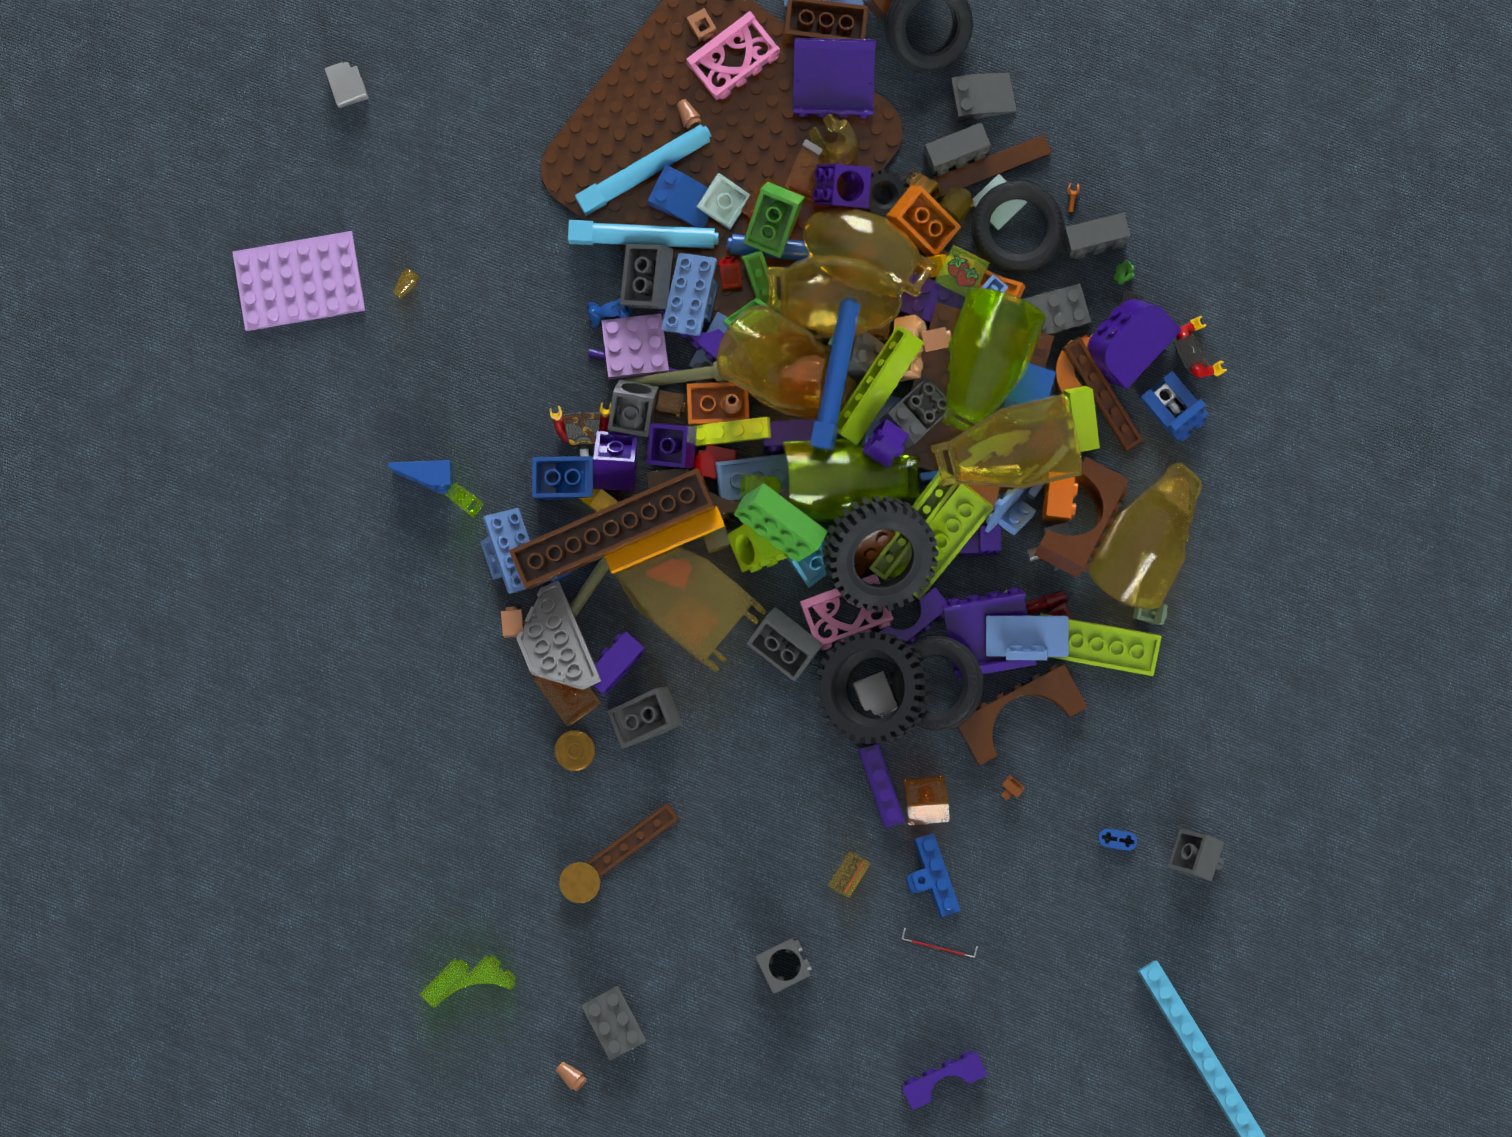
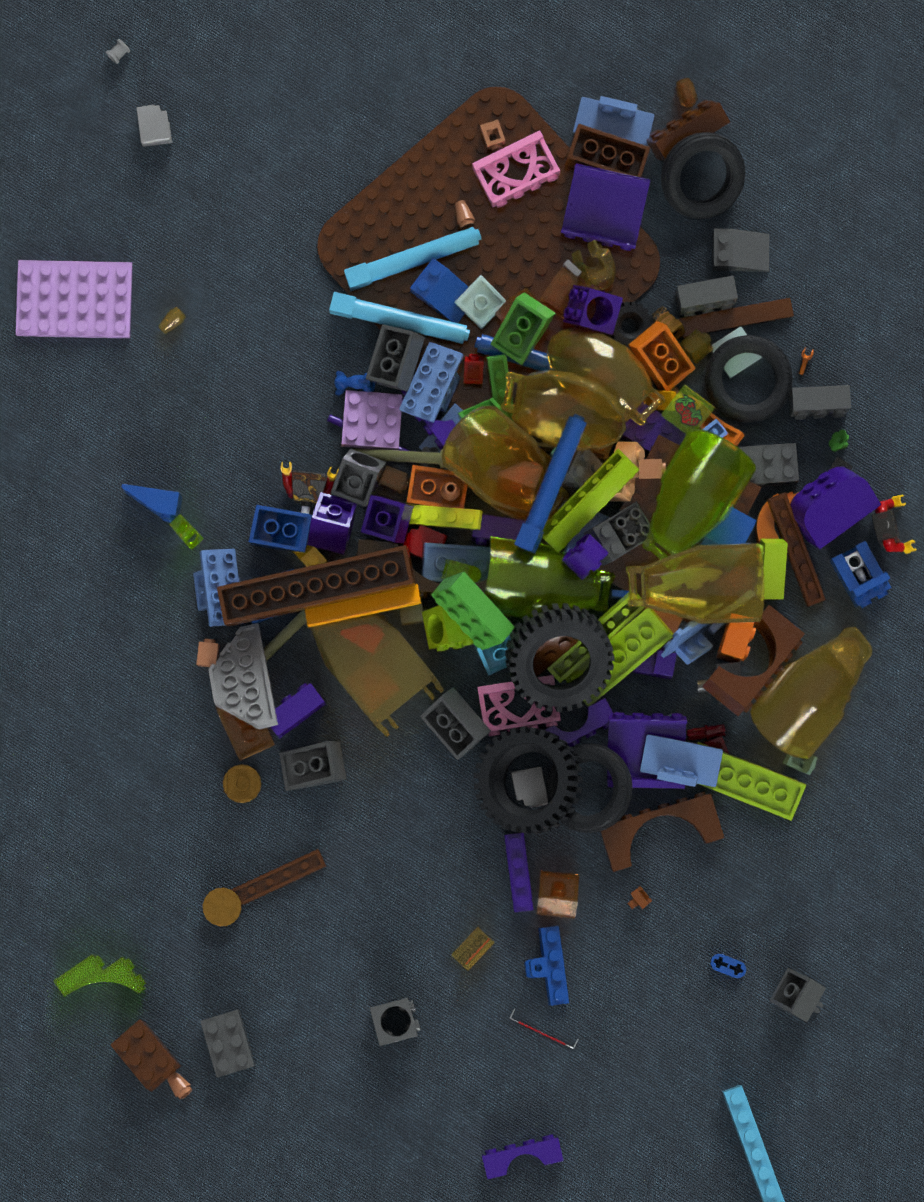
camera: 10 degrees right, 0 degrees up
none -> light grey bush [105,39,130,64]
none -> reddish brown brick [111,1019,181,1092]

